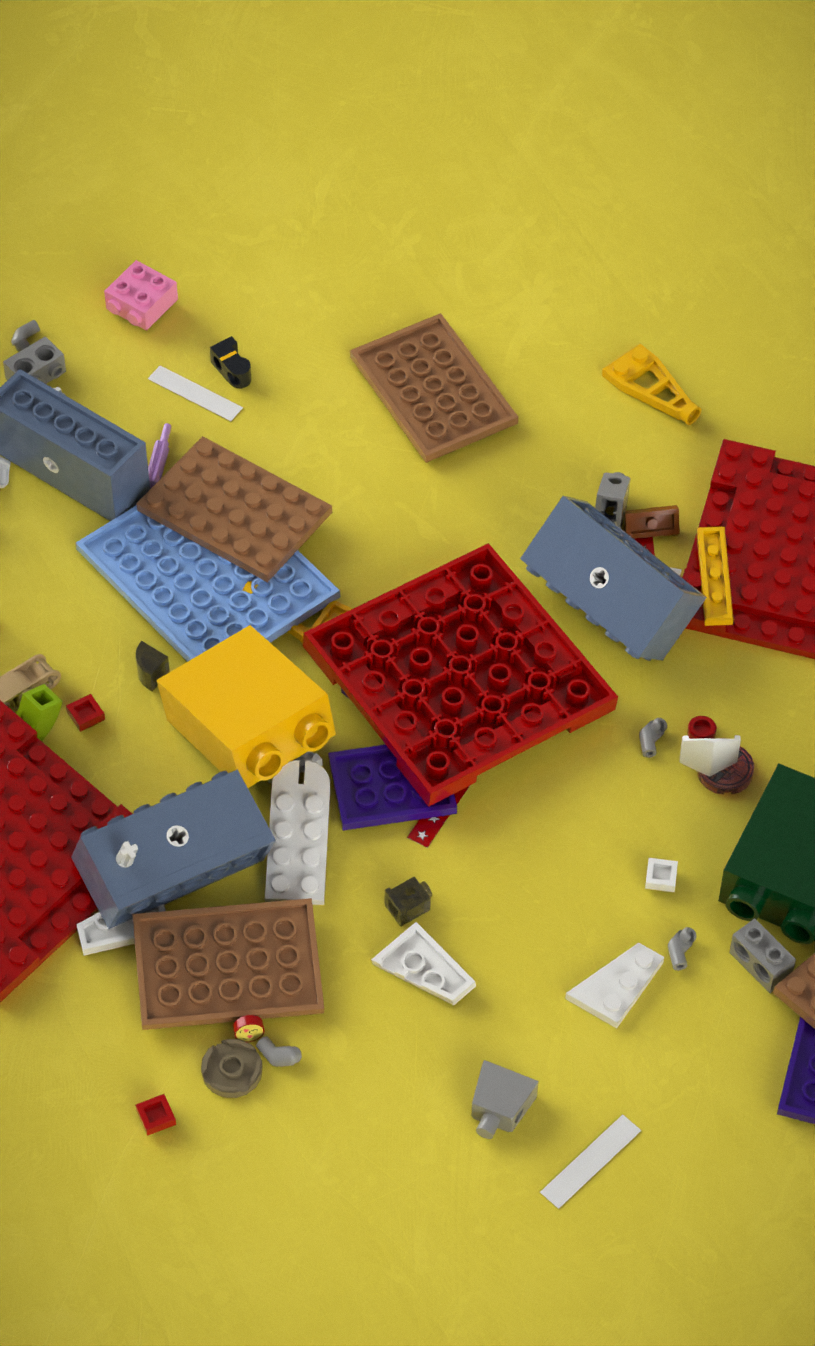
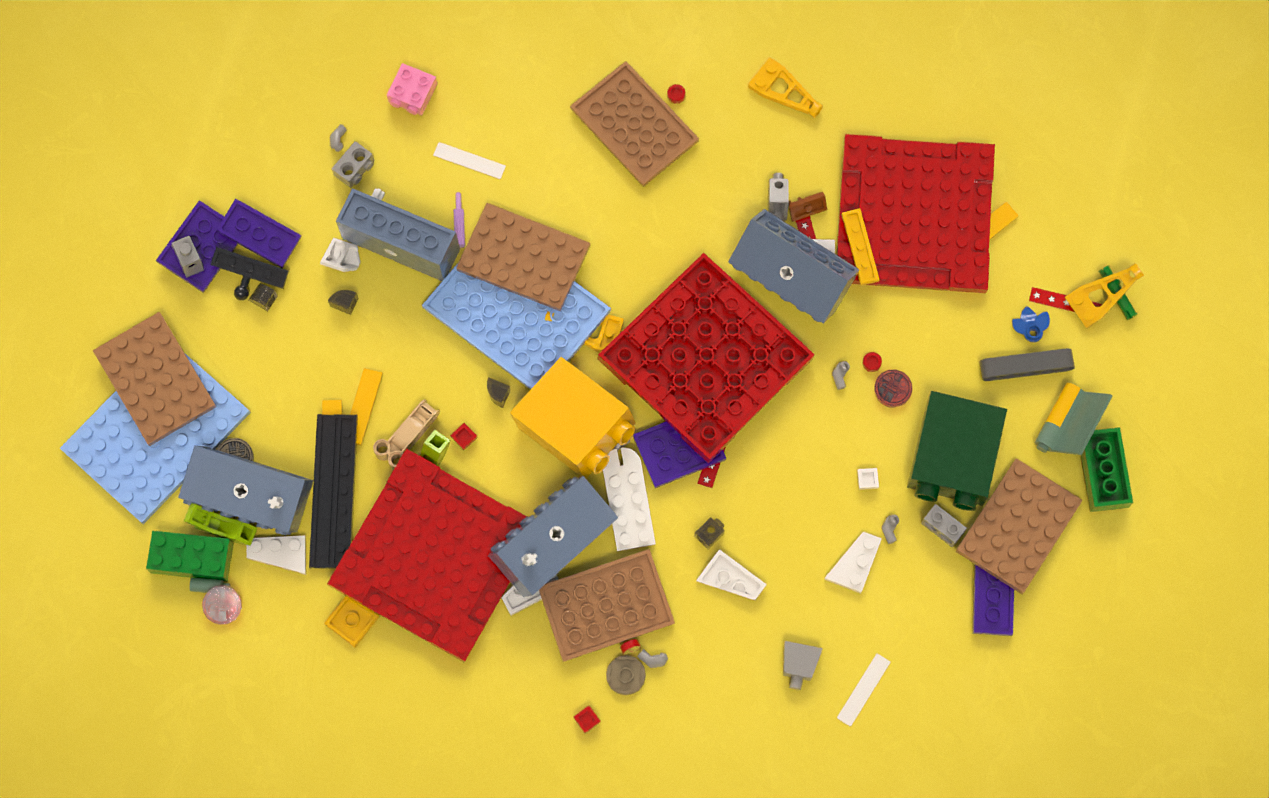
camera: 10 degrees left, 20 degrees up
black leg [210,336,251,388] -> none
white slope [680,735,741,777] -> none
none -> red tile [667,84,686,104]

